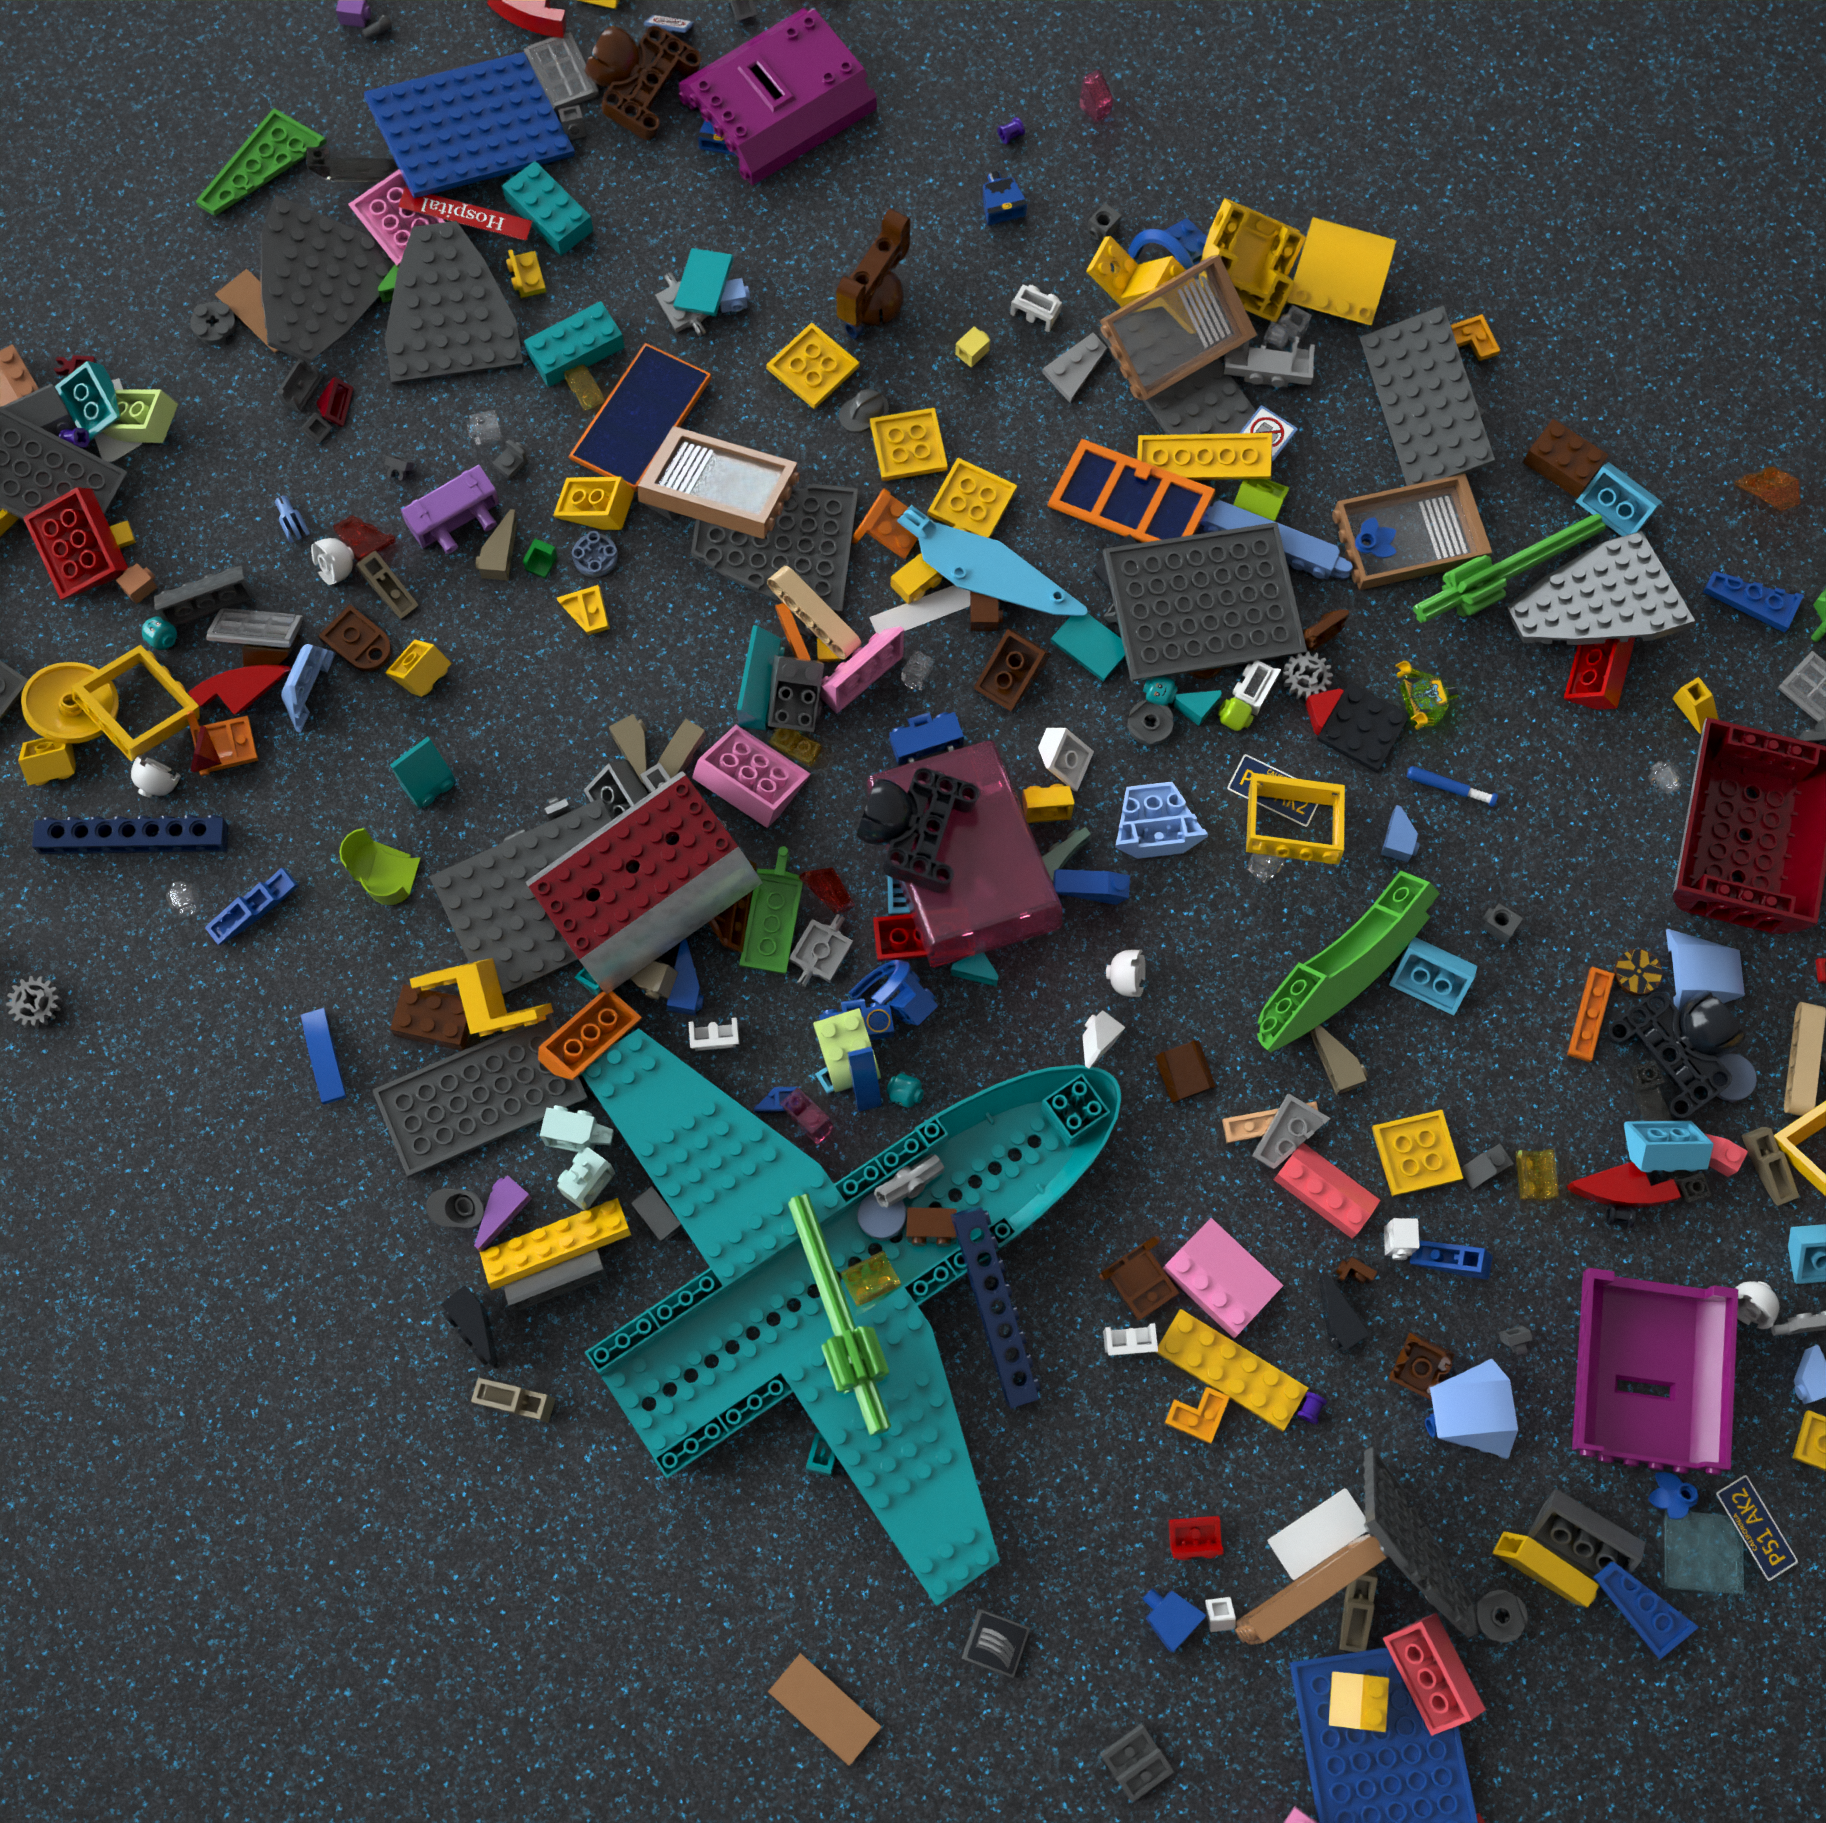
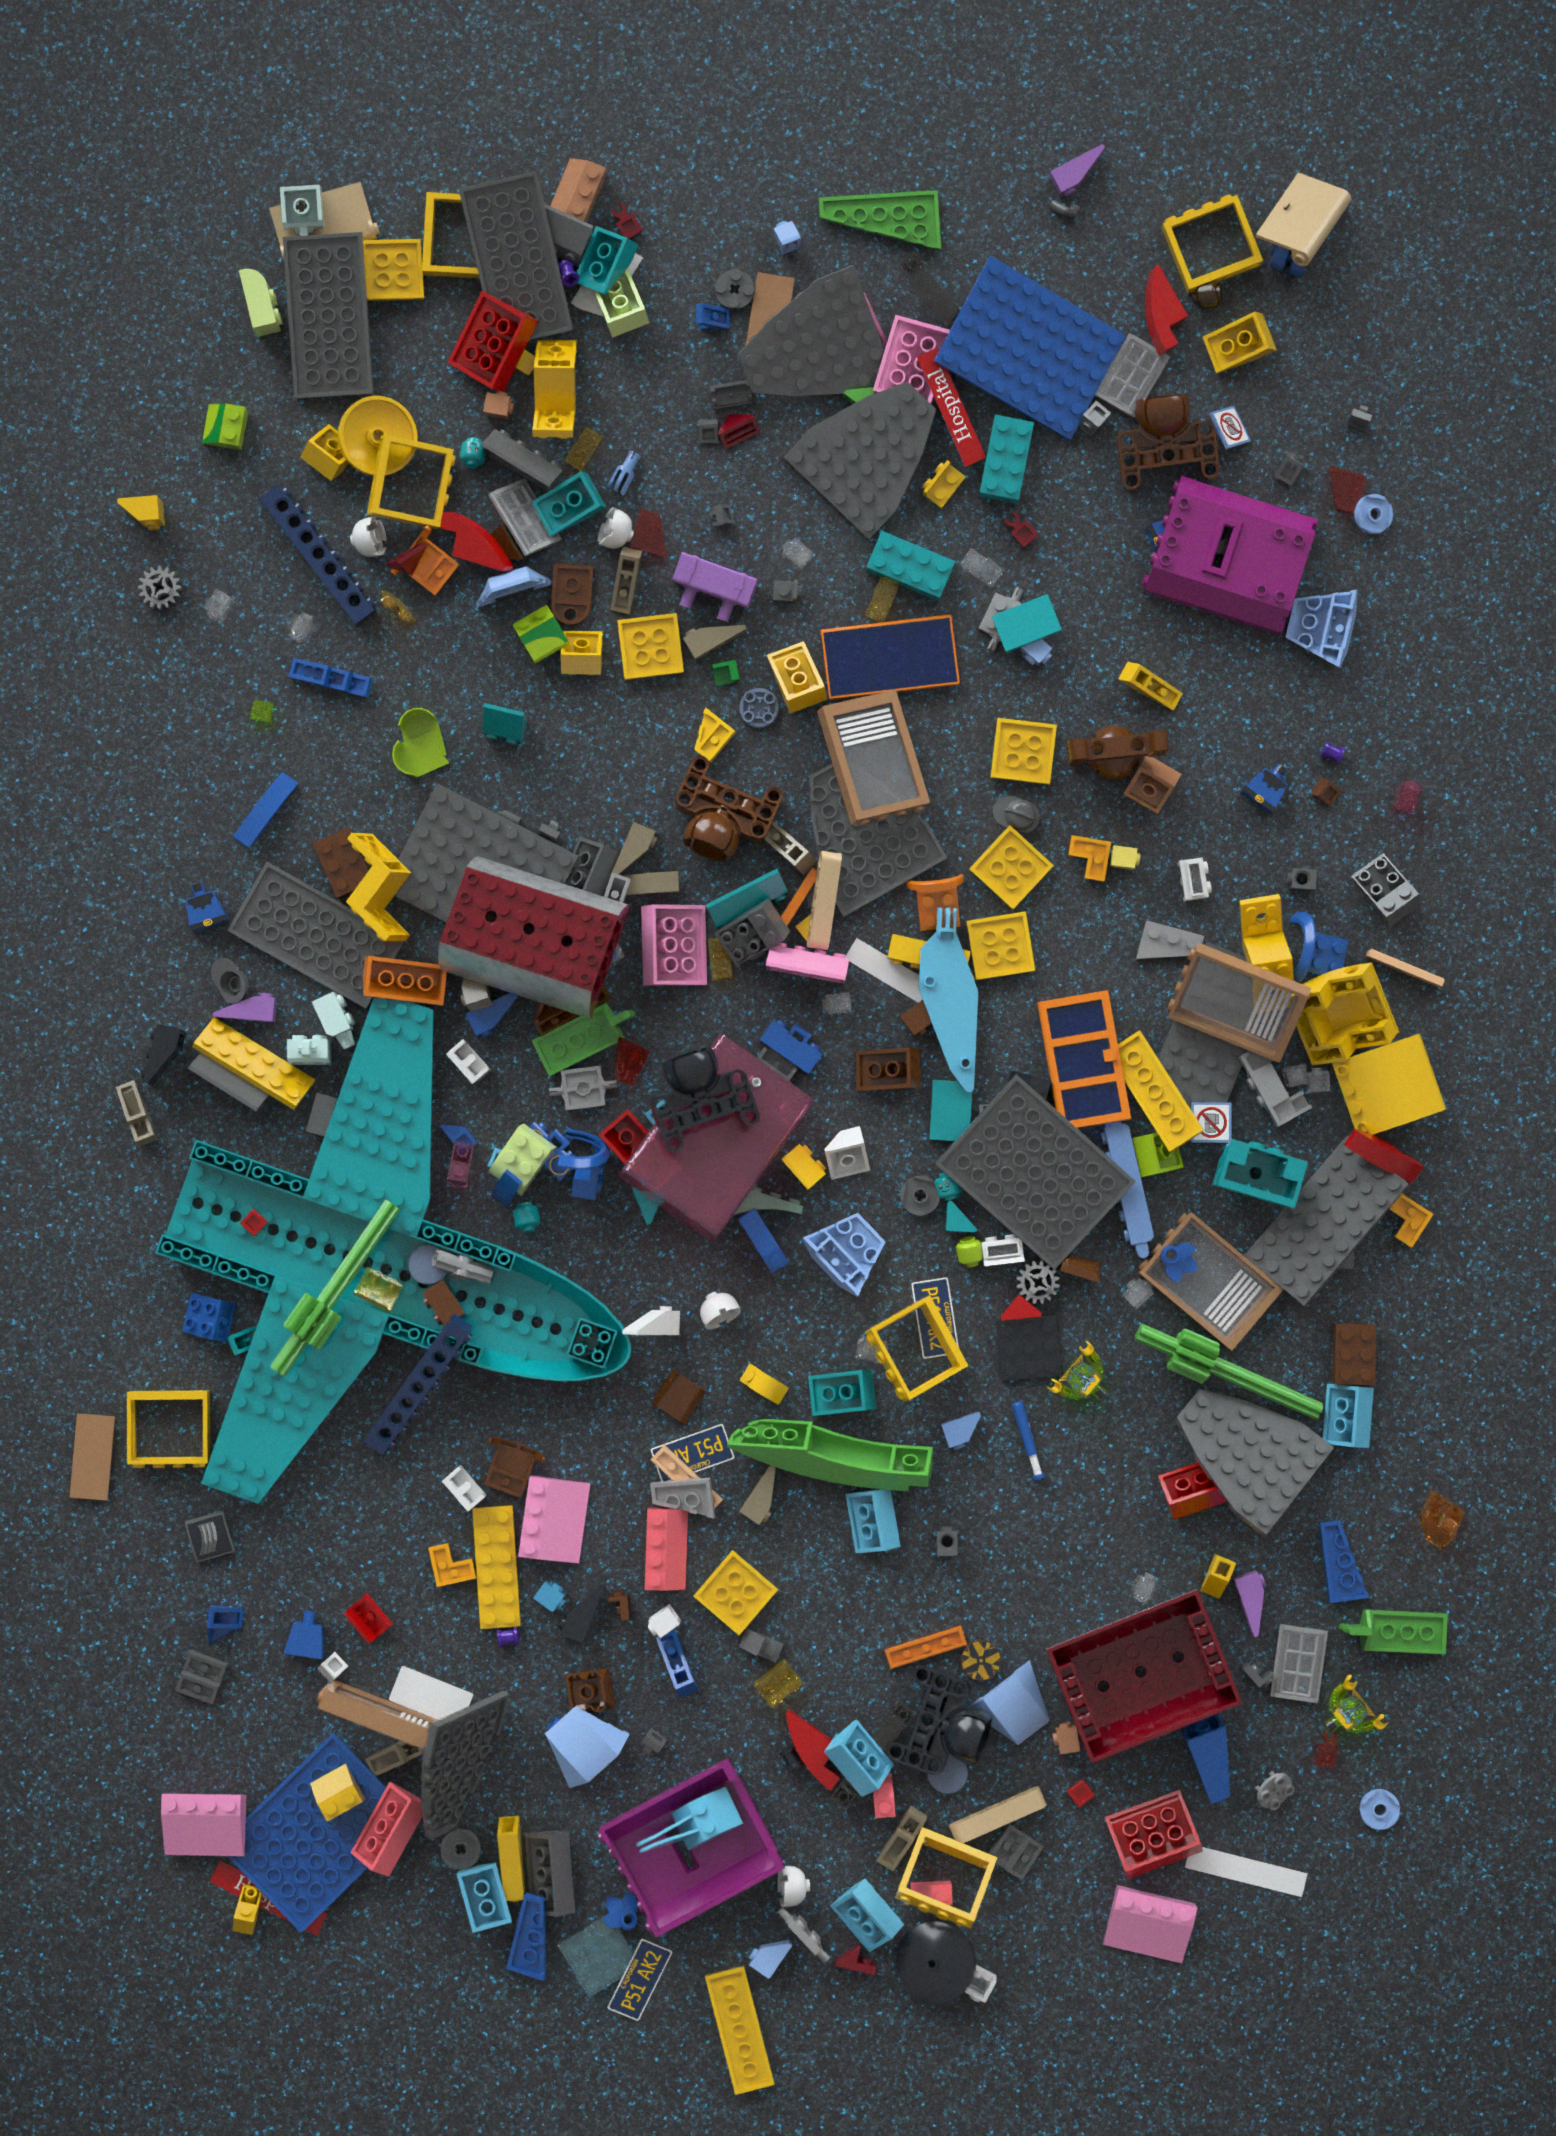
camera: 60 degrees right, 15 degrees up
none -> yellow window [127,1390,210,1468]
none -> blue bracket [182,1293,236,1342]
none -> torso [186,882,229,932]
none -> clear brick [204,588,236,621]
none -> blue slope [207,1605,244,1645]
none -> red tile [240,1208,269,1237]
none -> clear neon green tile [250,699,274,723]
none -> clear yellow slope [380,590,415,625]
none -> medium azure slope [457,1863,512,1933]
none -> lime slope [512,605,570,663]
none -> teal slope [532,471,607,537]
none -> yellow bracket [533,340,577,439]
none -> dark azure brick [533,1580,566,1612]
none -> clear yellow slope [565,426,604,471]
none -> yellow plate [617,613,684,680]
none -> medium azure slope [636,1787,744,1853]
none -> dark blue sticker [651,1424,734,1482]
none -> reddish brown beam [675,755,783,862]
none -> blue slope [696,303,730,330]
none -> yellow brick [739,1364,789,1405]
none -> dark tan slope [757,821,817,875]
none -> light blue slope [774,221,801,255]
none -> teal slope [808,1369,876,1416]
none -> clear slope [960,548,1003,587]
none -> dark red plate [1004,512,1039,549]
none -> nougat brick [1052,1722,1080,1754]
none -> light orange plate [1068,835,1111,882]
none -> yellow slope [1118,662,1183,711]
none -> clear brick [1121,1278,1154,1310]
none -> nougat slope [1124,756,1181,814]
none -> teal brick [1212,1139,1308,1208]
none -> medium lavender slope [1233,1570,1266,1637]
none -> light blue wedge [1286,590,1358,668]
none -> reddish brown slope [1311,778,1341,807]
none -> red slope [1344,1129,1424,1183]
none -> dark grey slope [1351,853,1422,927]
none -> light nougat tile [1365,949,1445,987]

